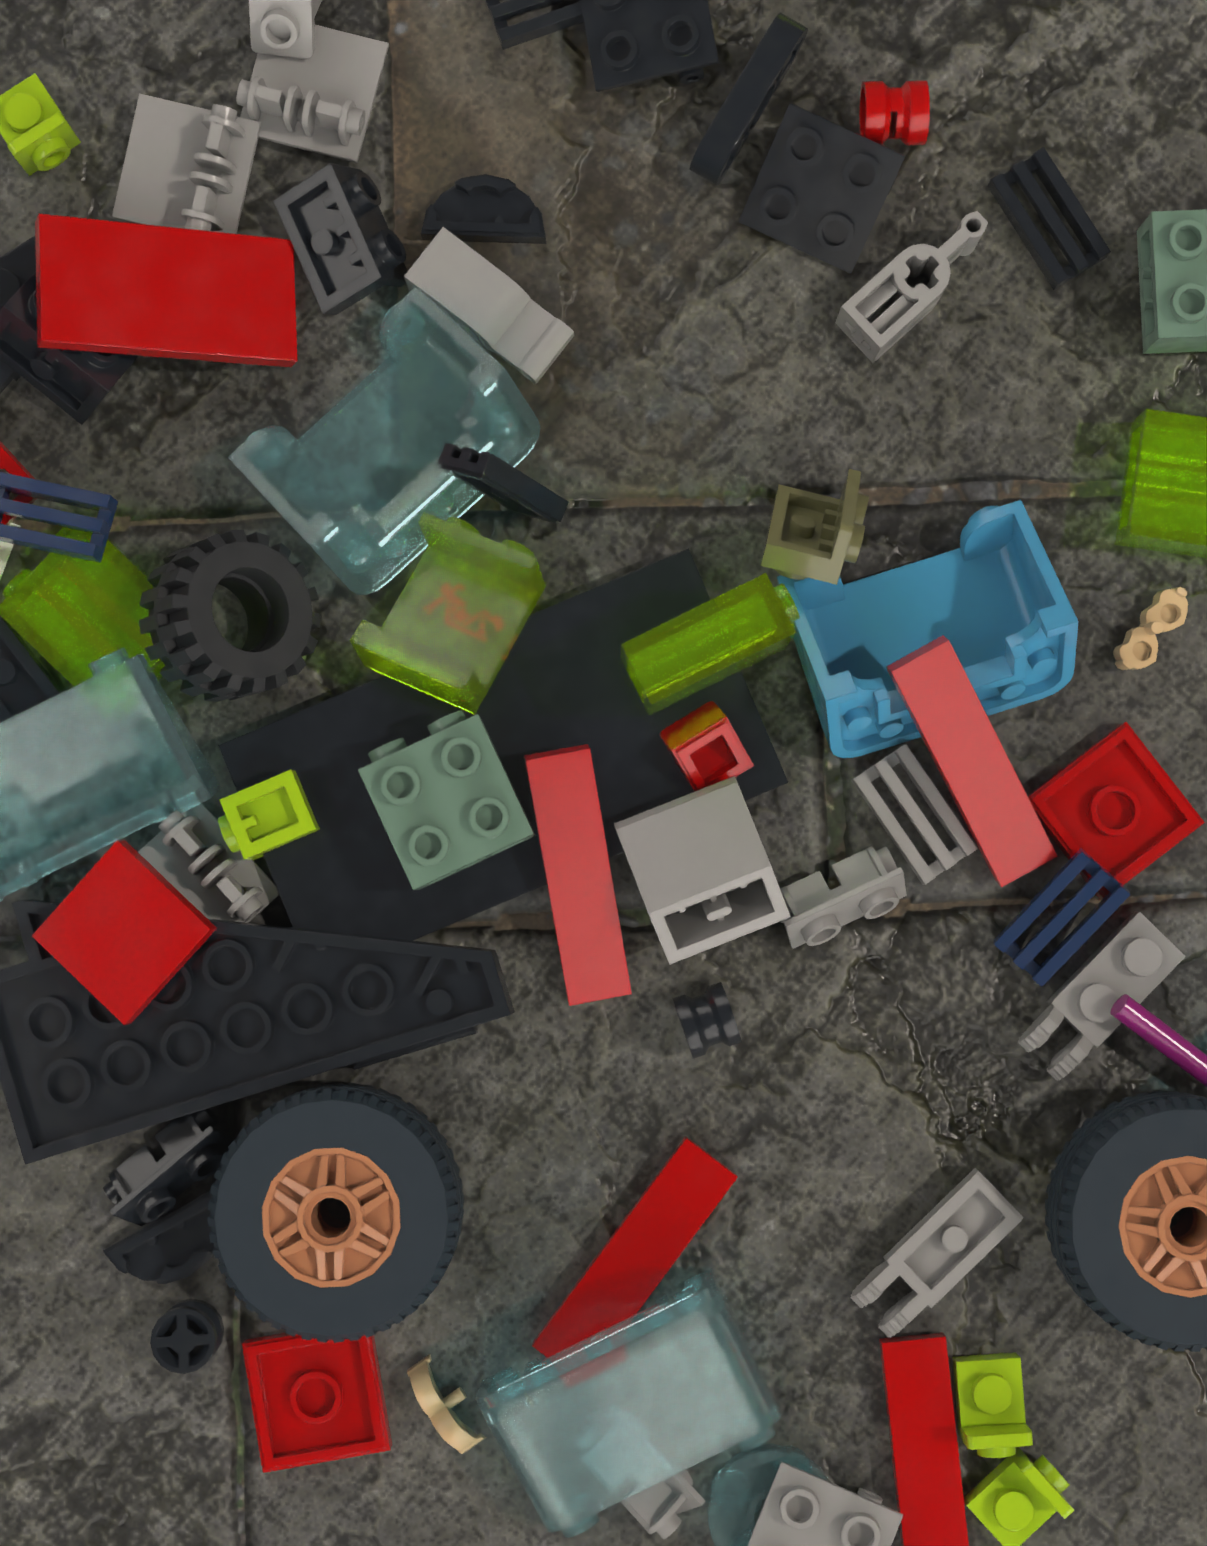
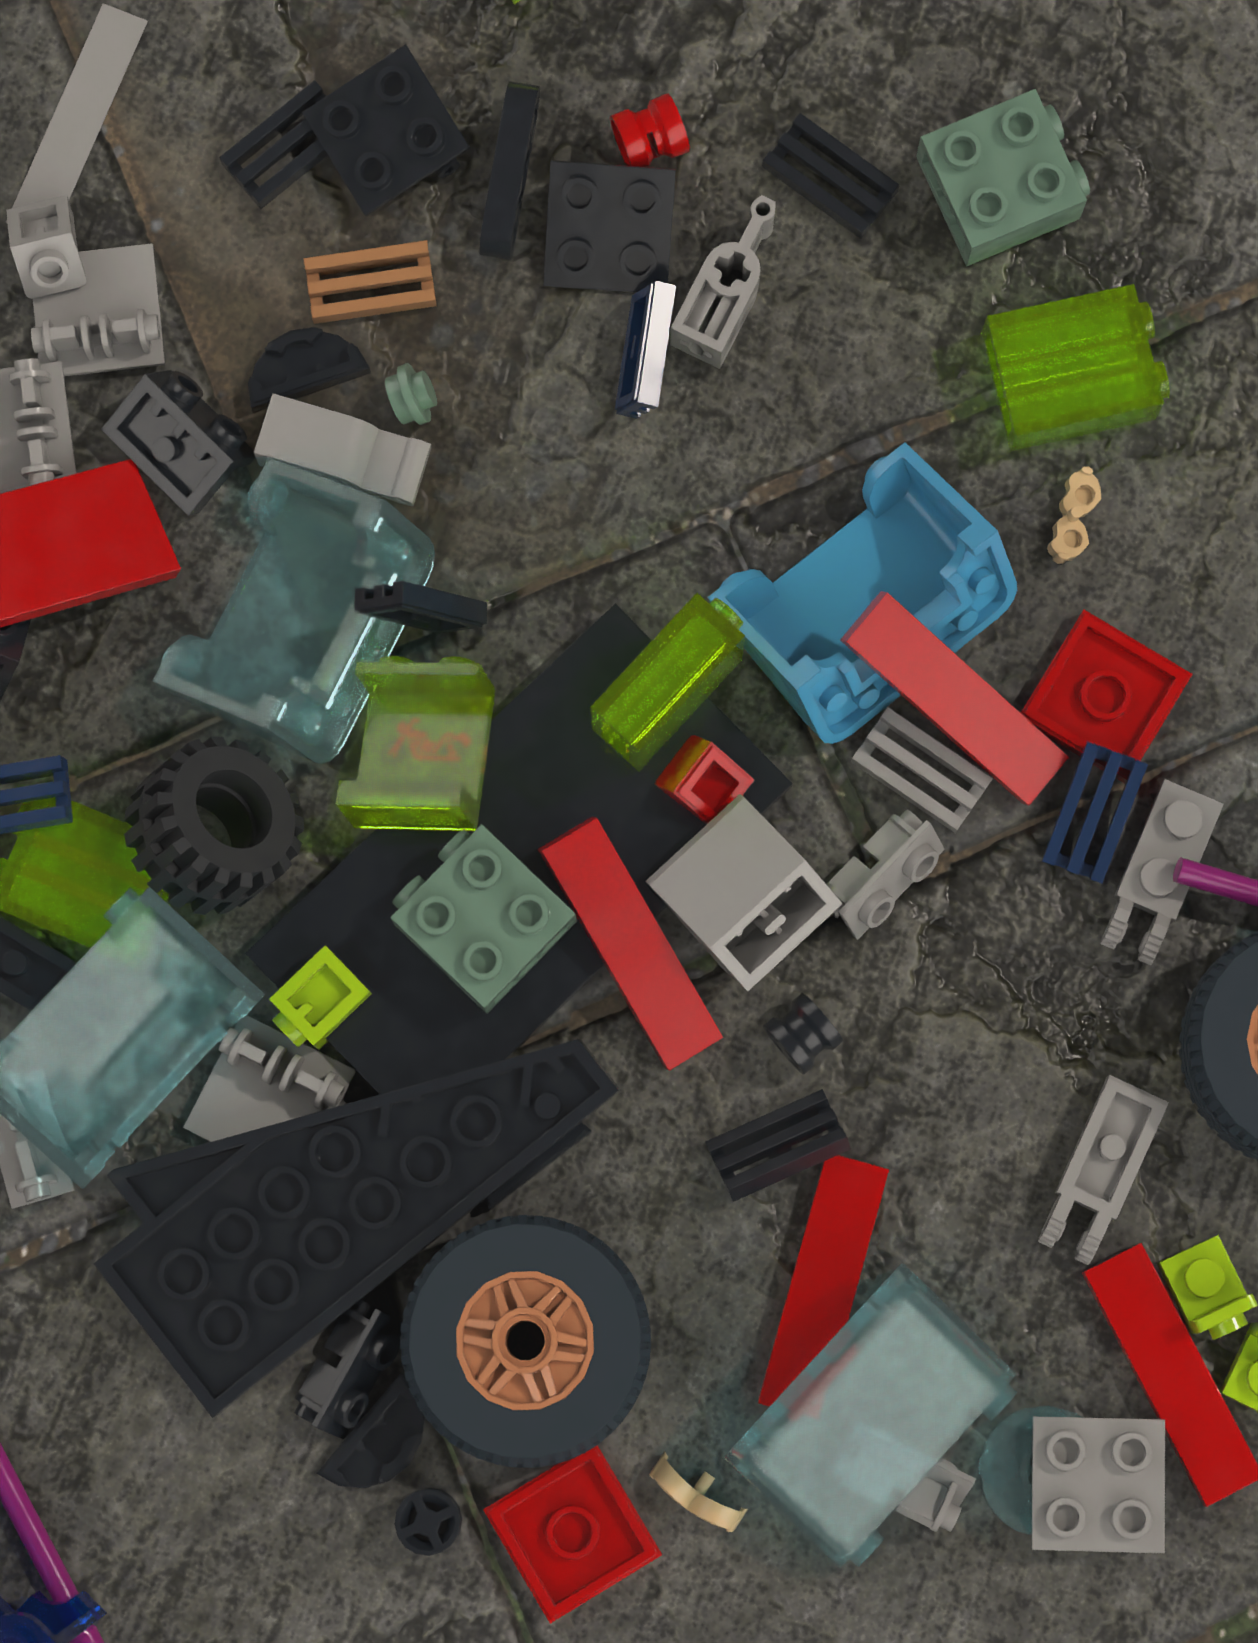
camera: 25 degrees left, 5 degrees down
red tile [32,840,217,1025] -> none
olive bracket [761,469,869,585] -> none
none -> medium nougat tile [304,240,437,324]
none -> sand green plate [385,363,437,425]
none -> tile [615,281,676,419]
none -> black tile [705,1089,851,1202]

